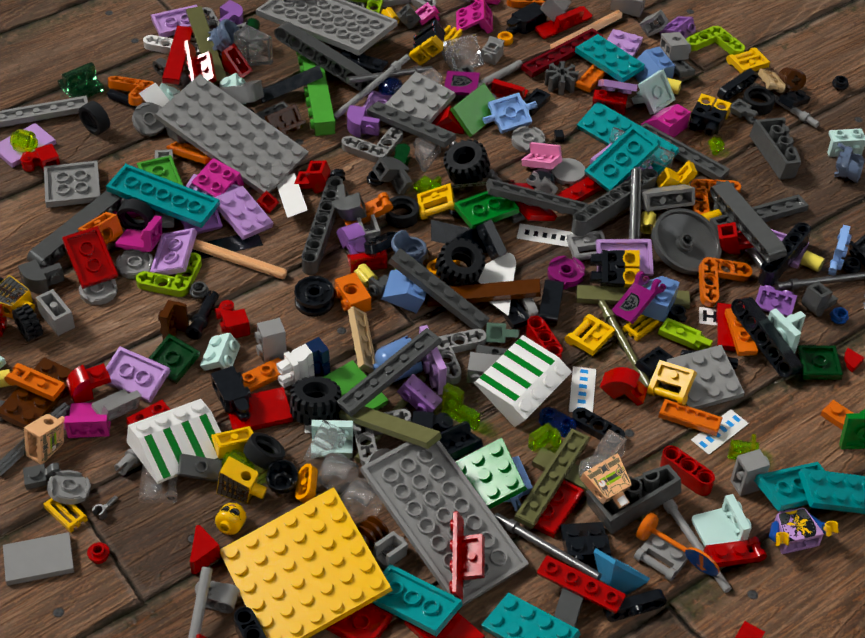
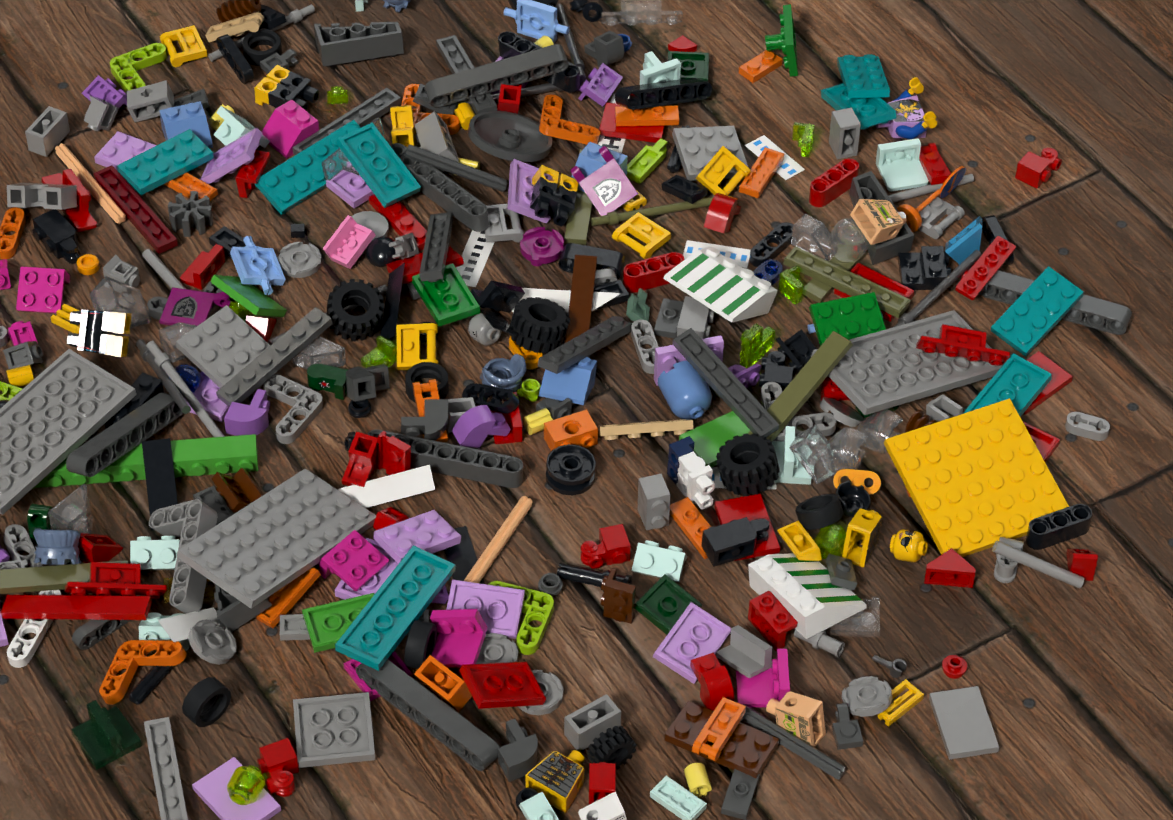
camera: 85 degrees left, 0 degrees up
none -> red plate [378,431,411,475]

